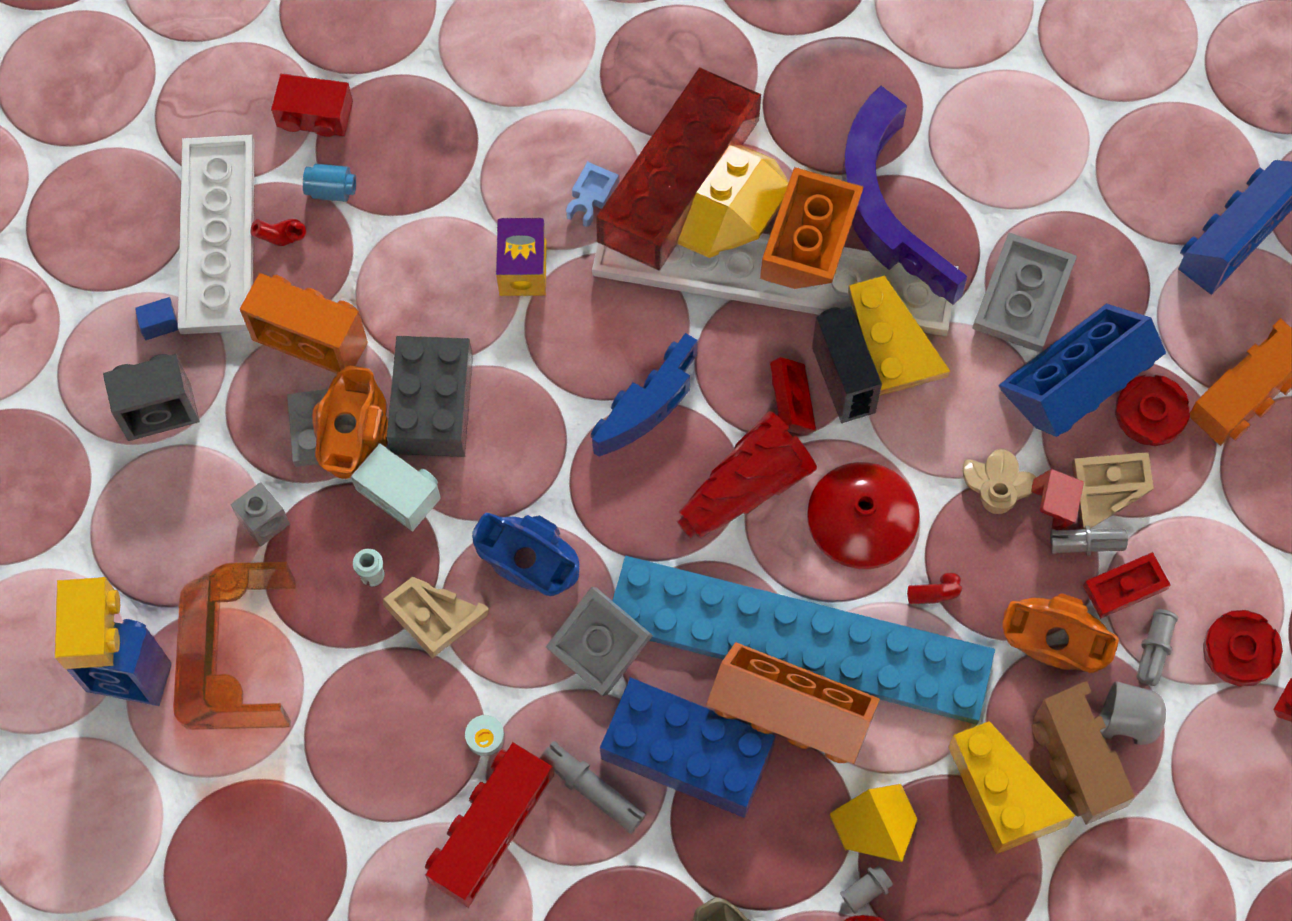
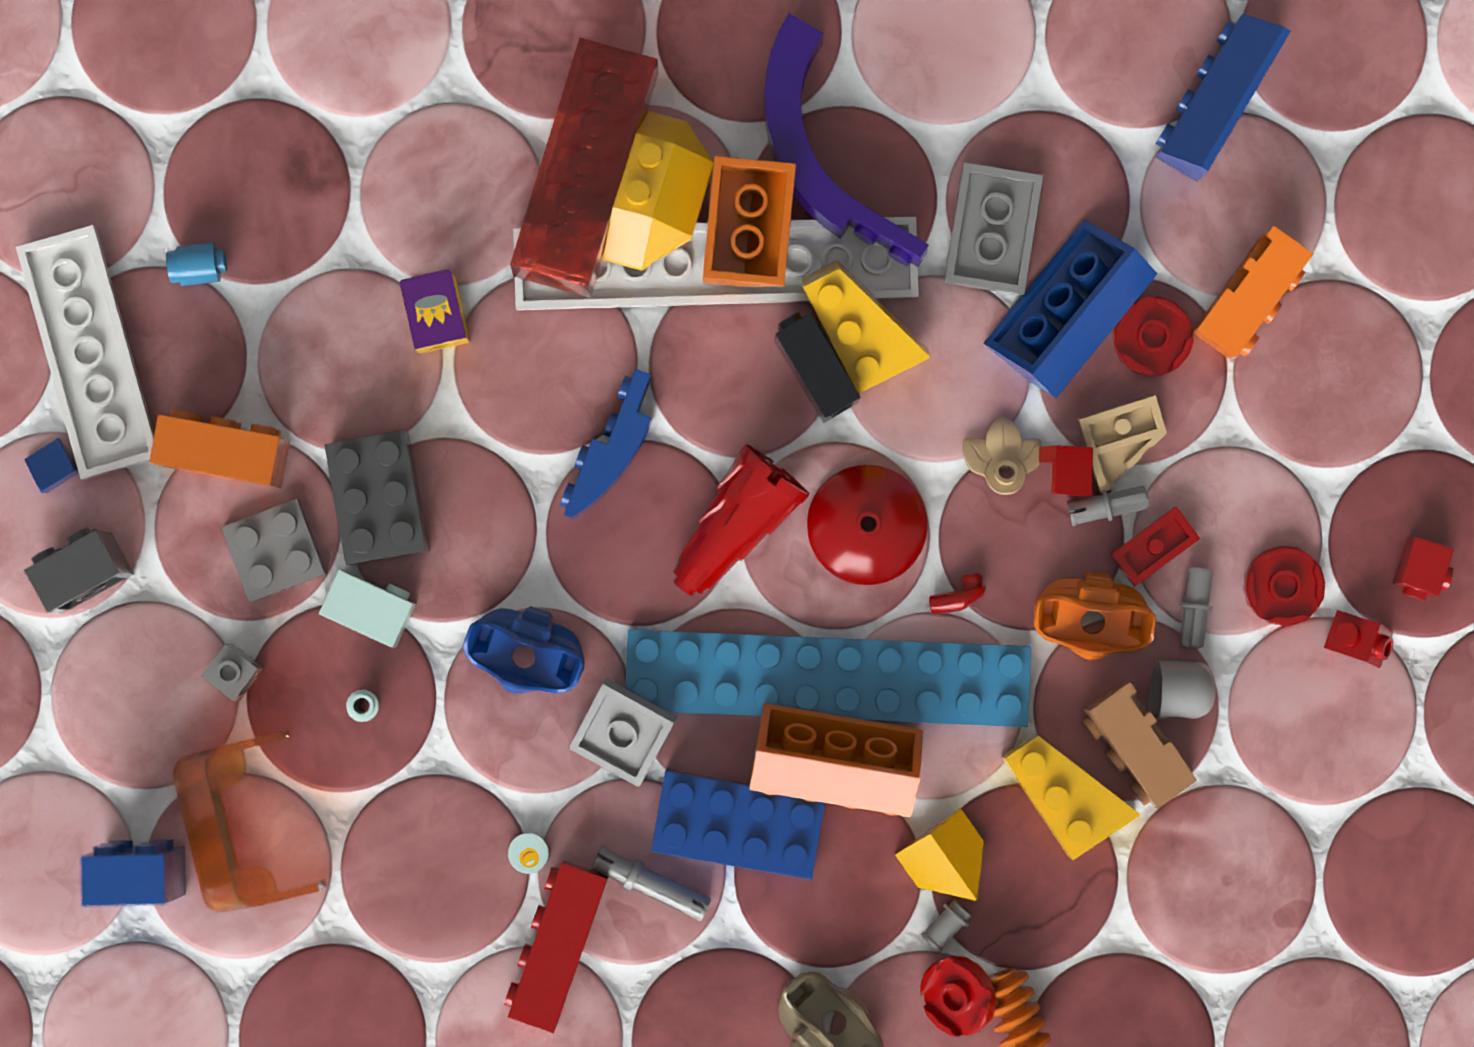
camera: 15 degrees left, 20 degrees up
yellow brick [55,577,120,669] -> none
red arm [250,219,306,246] -> none
red brick [271,73,353,137] -> none
orange piece [312,365,388,479] -> none
tan wing [383,577,489,658] -> none
light blue plate [566,161,619,227] -> none
red plate [770,357,816,436] -> none

